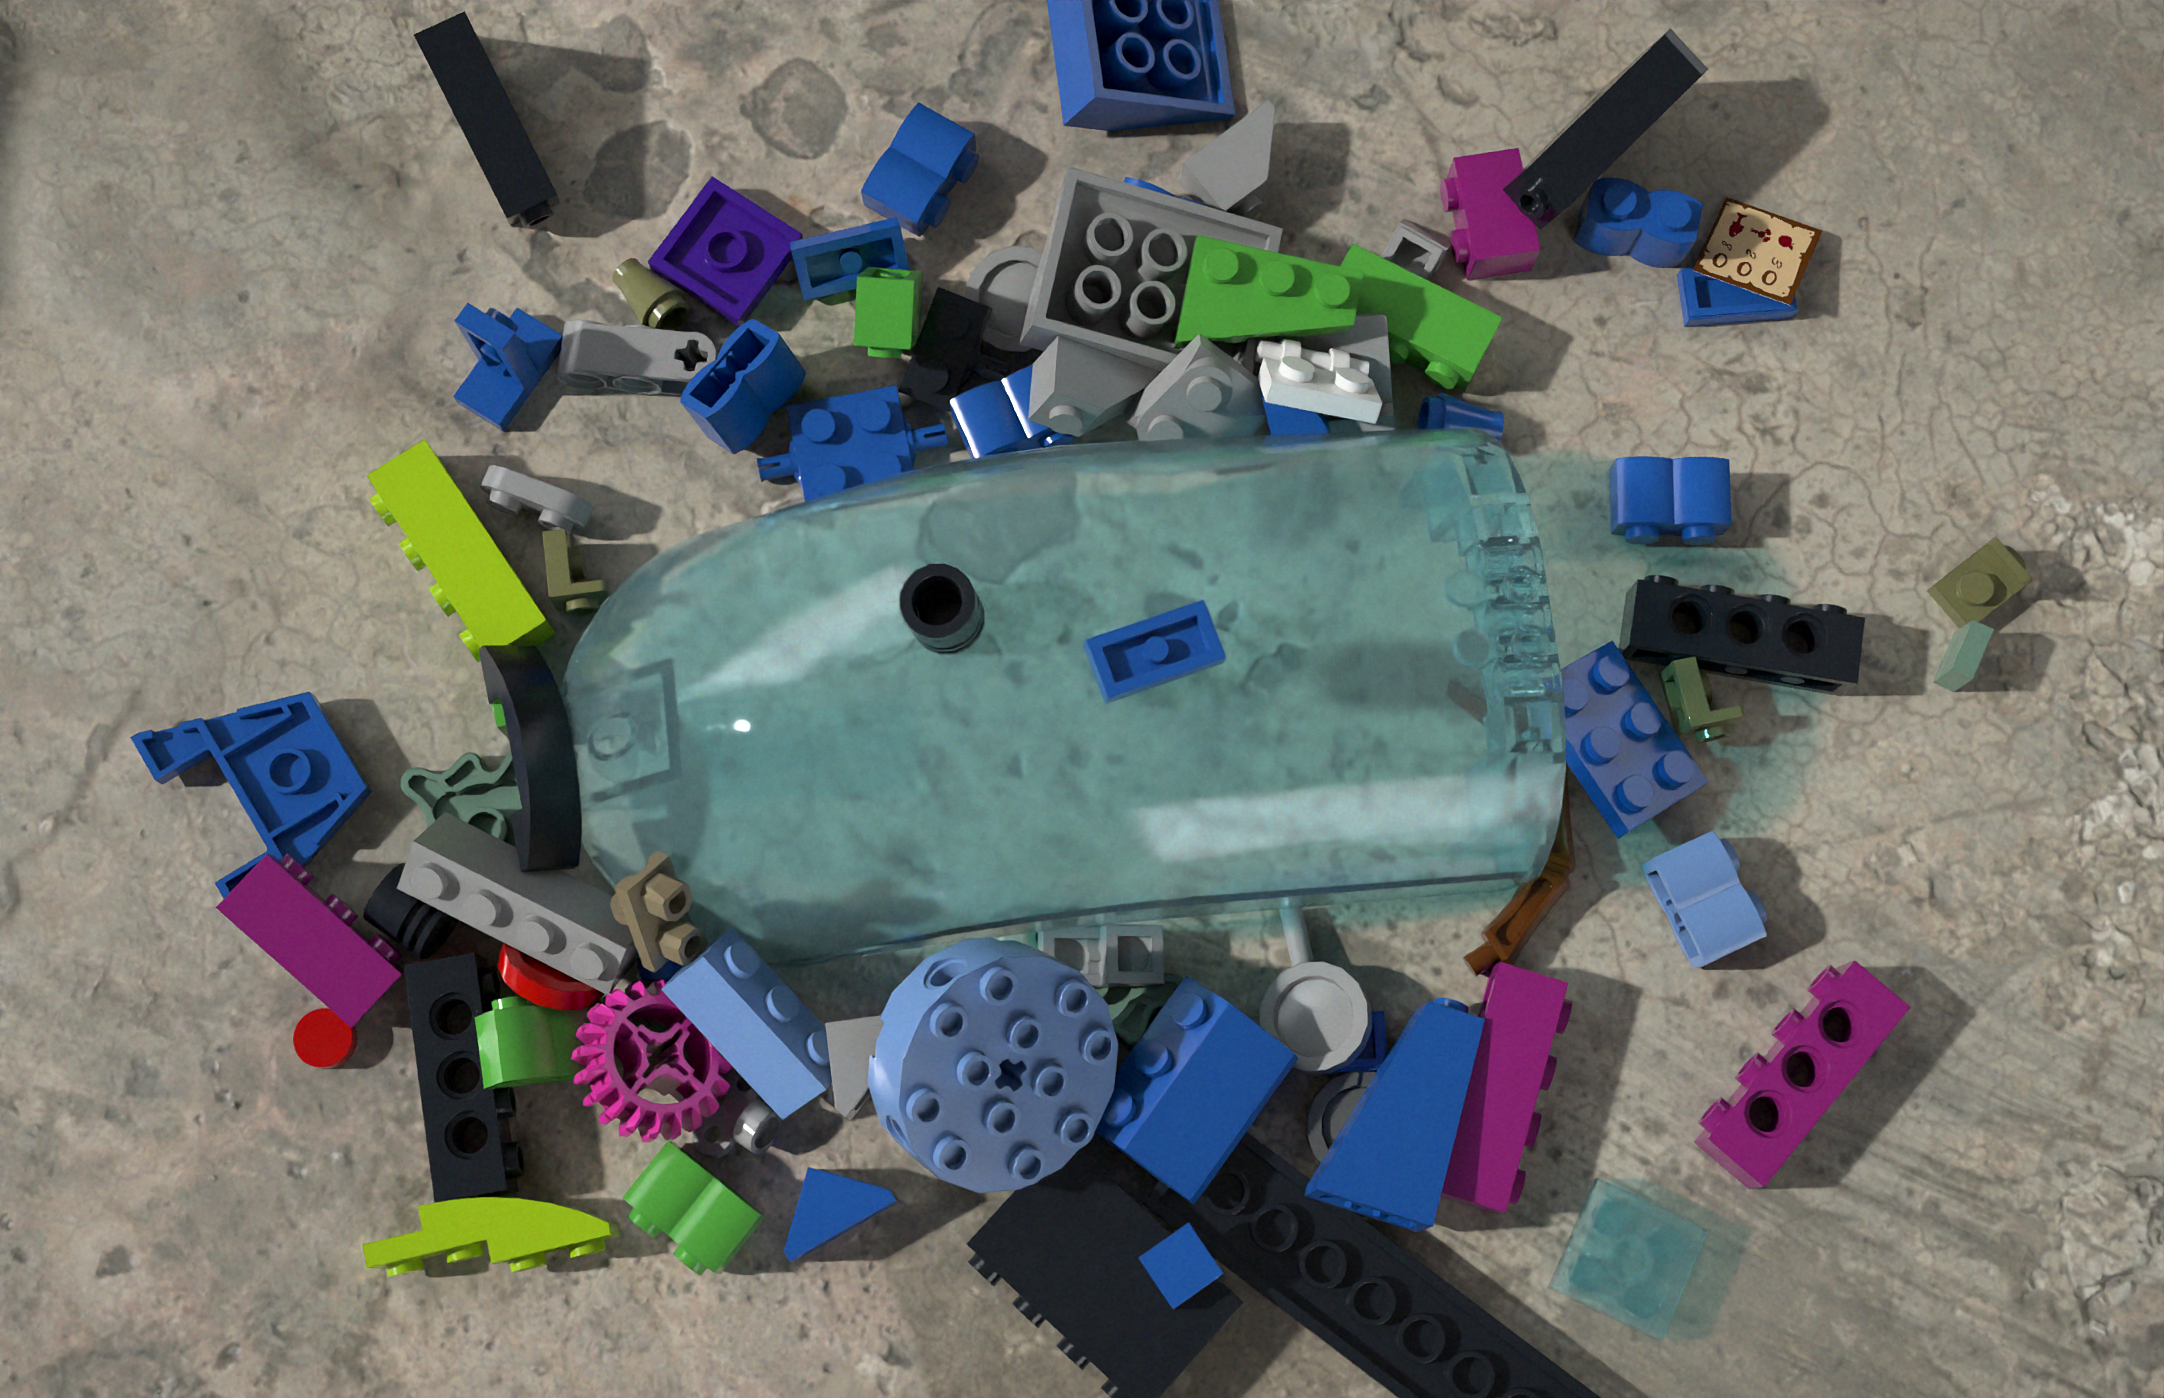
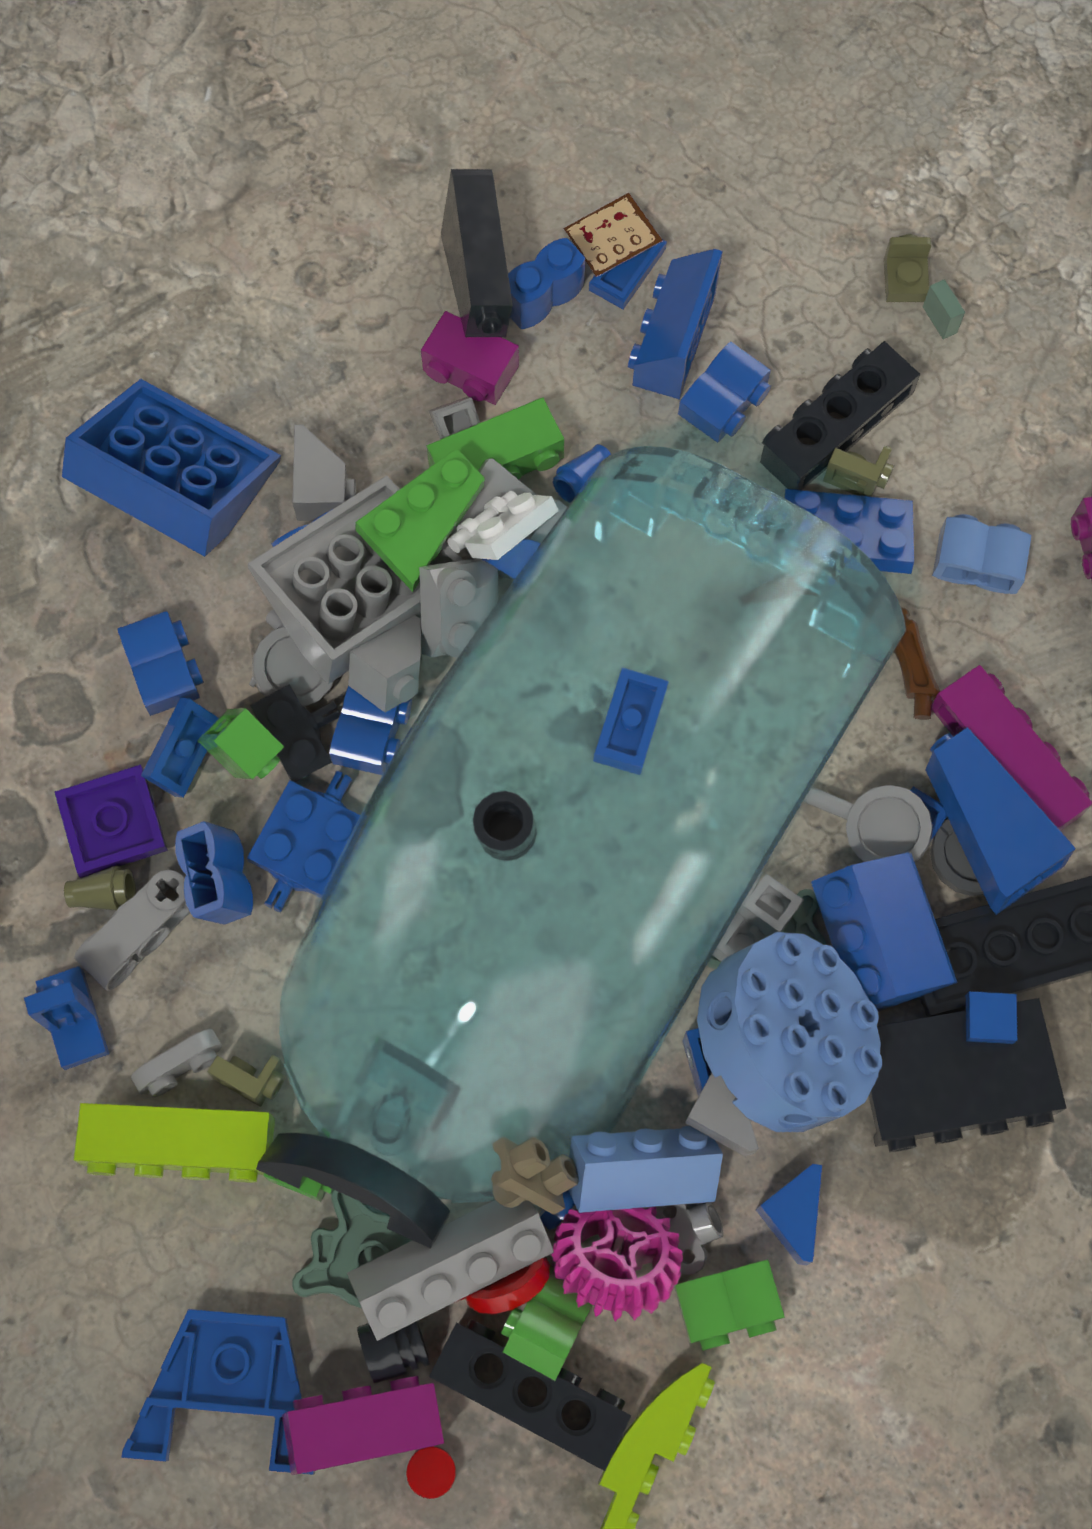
camera: 50 degrees left, 5 degrees down
none -> blue slope [628,249,723,400]

